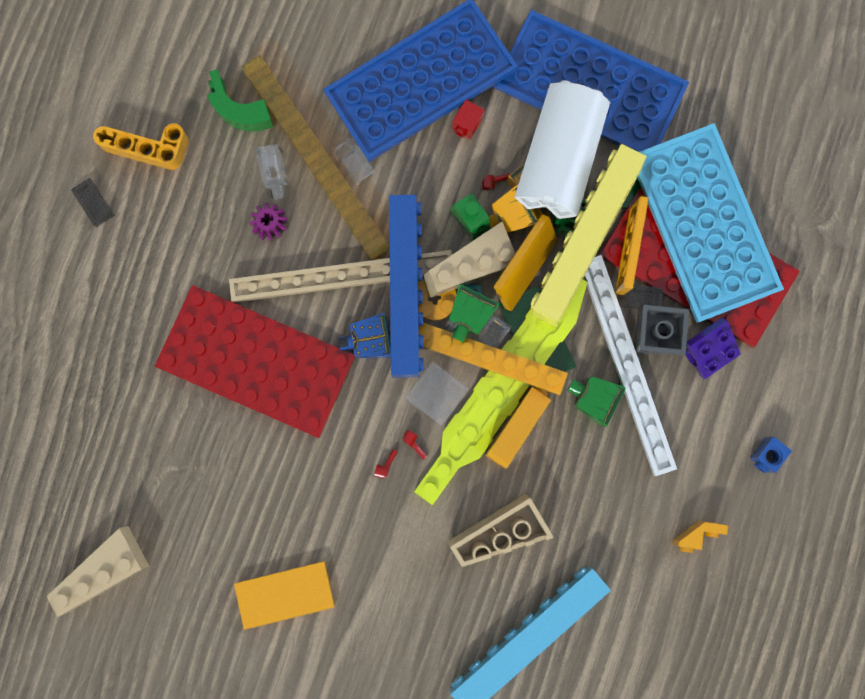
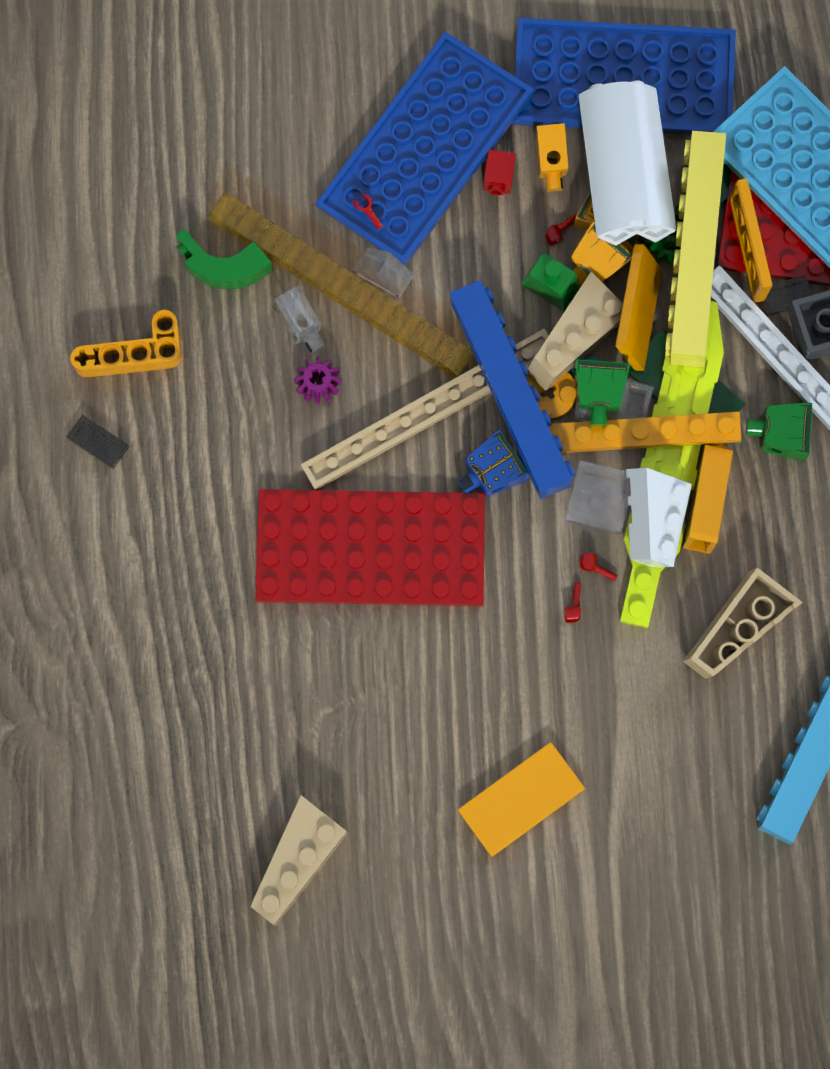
camera: 20 degrees left, 5 degrees down
none -> red hand [352,194,383,230]
none -> light orange torso [534,123,568,192]
none -> white wedge [626,468,692,567]

